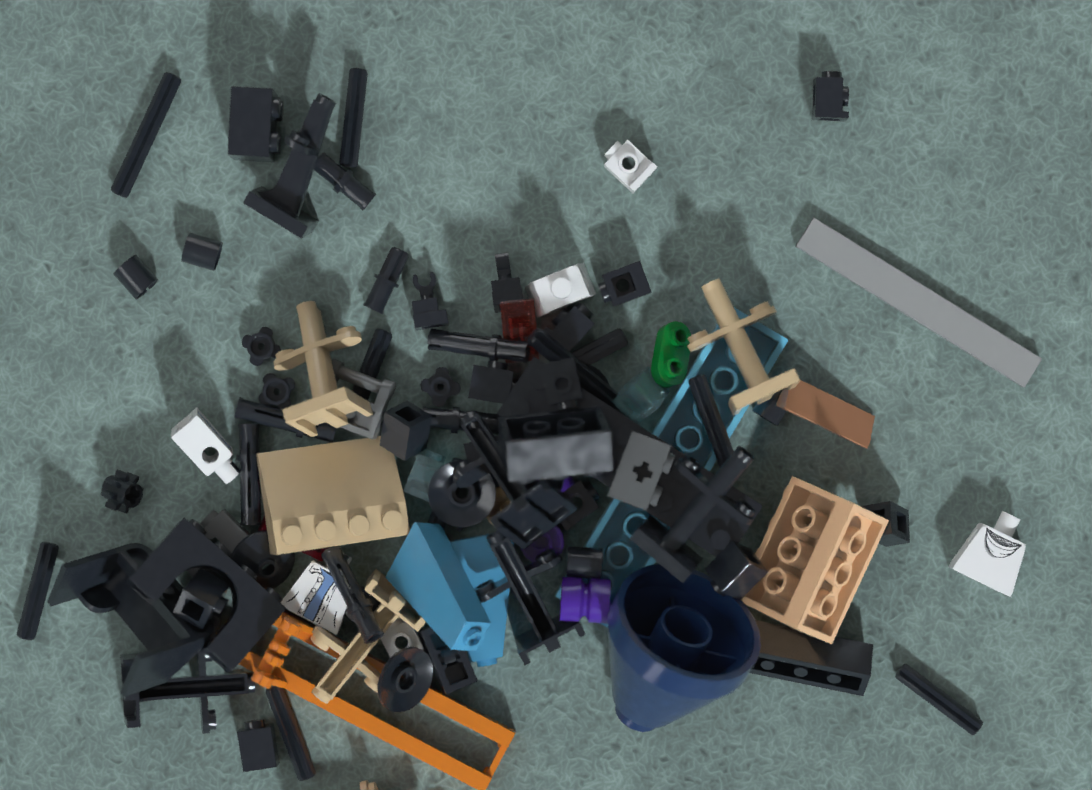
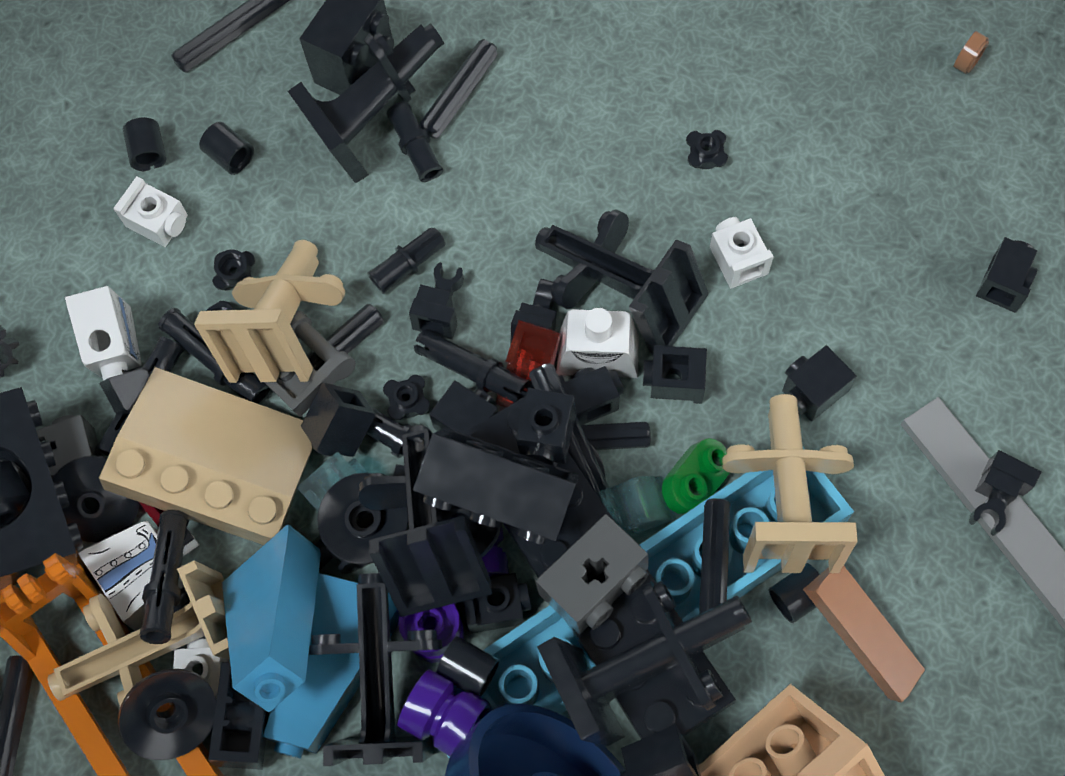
camera: 30 degrees right, 20 degrees down
none -> black slope [99,369,149,416]
none -> white brick [113,176,188,247]
none -> black piece [535,209,709,354]
none -> black plate [686,130,728,169]
none -> black brick [782,344,857,422]
none -> black piece [969,450,1042,536]

